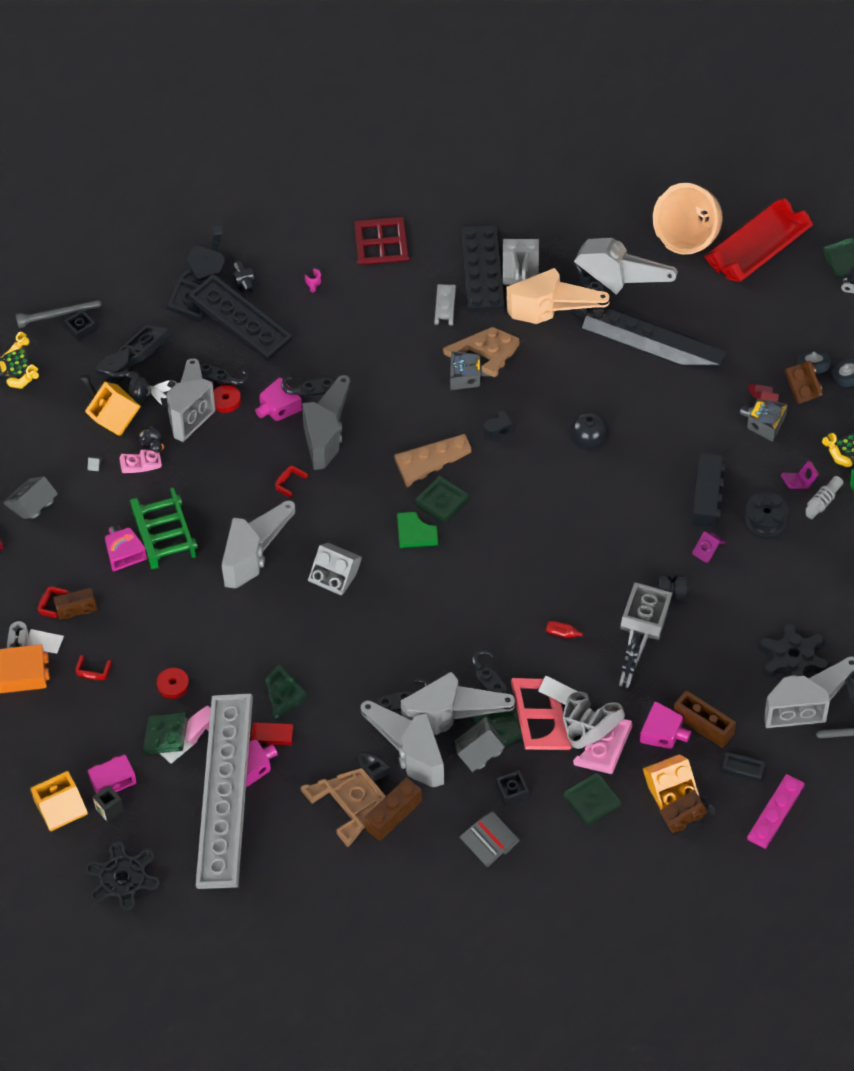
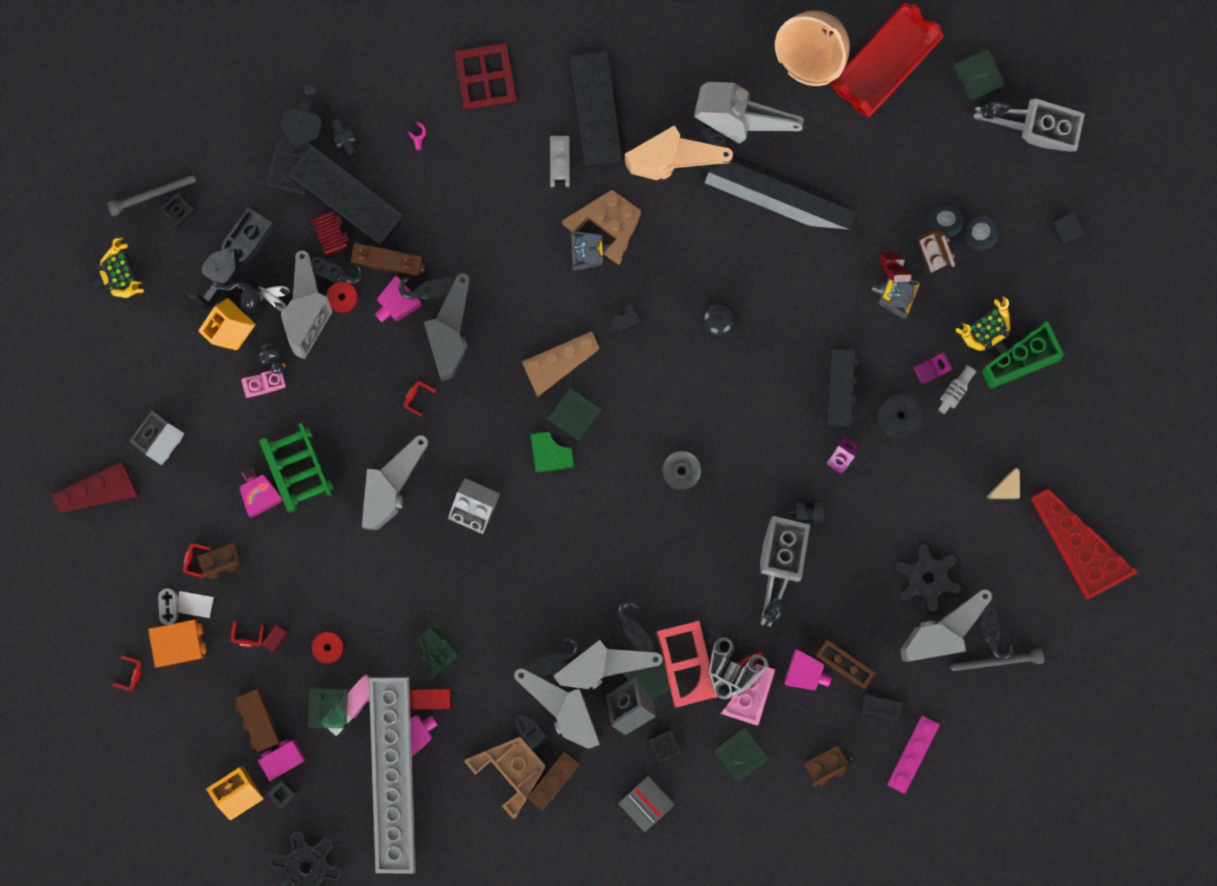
camera: 10 degrees left, 30 degrees up
piece [87,456,103,472] -> none
light grey slope [503,239,539,285] -> none
white sticker [538,676,578,705] -> none
red piece [546,621,583,638] -> none
light orange slope [643,754,699,810] -> none
none -> reddish brown brick [234,689,282,753]
none -> dark red piece [262,625,289,652]
none -> dark red brick [311,211,350,257]
none -> reddish brown brick [351,243,426,279]
none -> dark grey dish [663,451,701,490]

